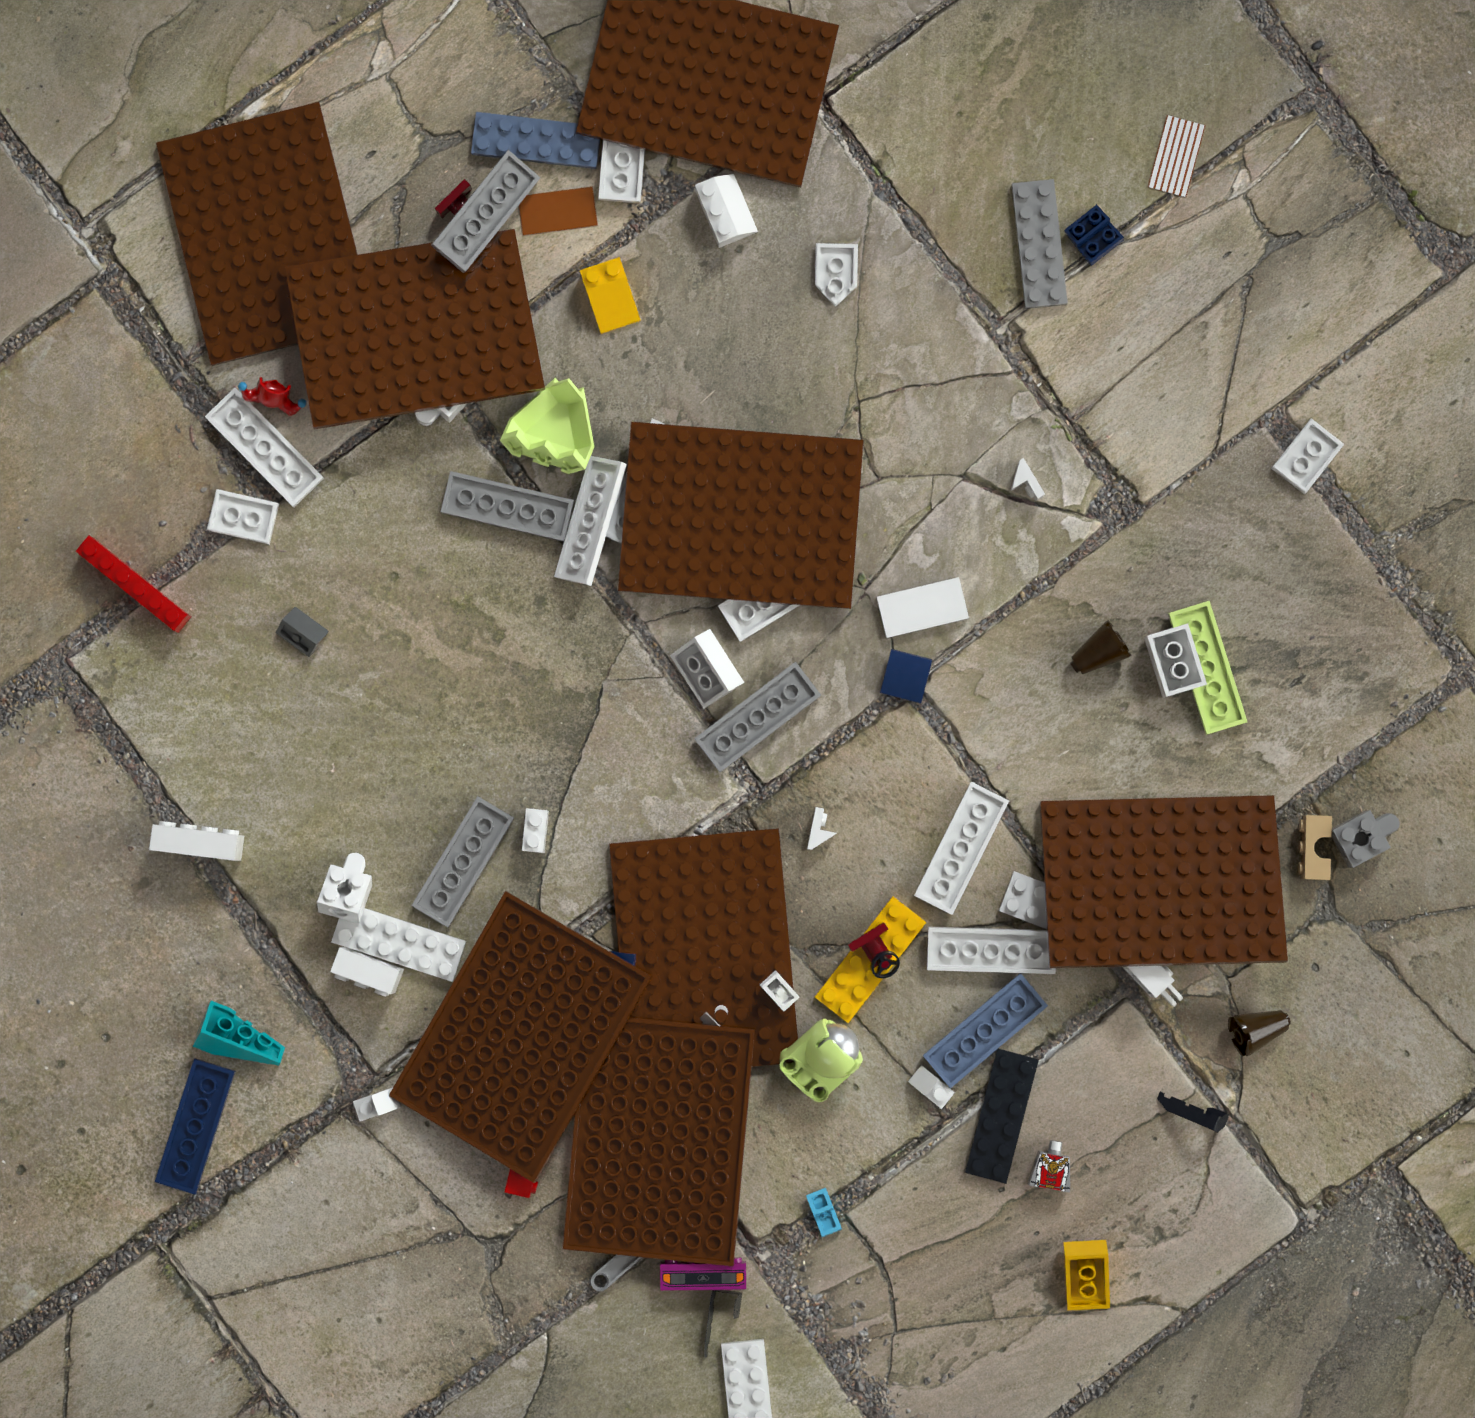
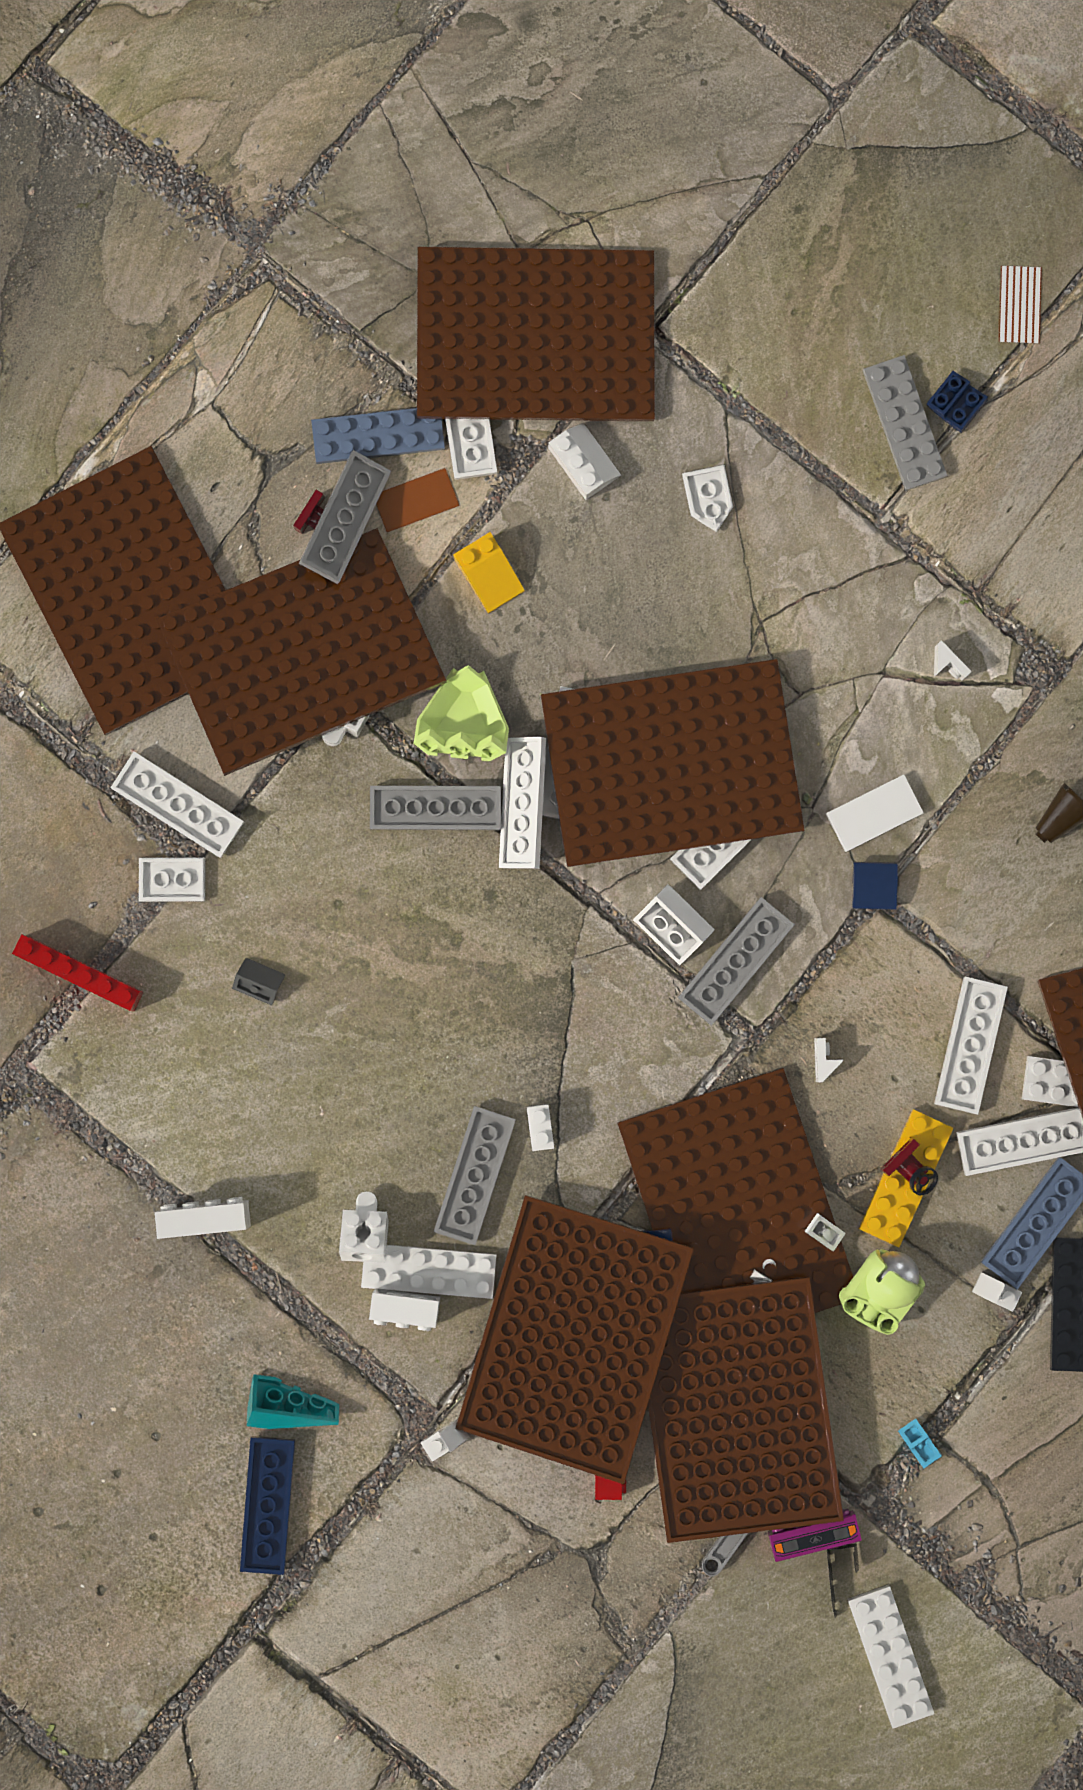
camera: 15 degrees left, 0 degrees up
red piece [238,377,306,416] -> none

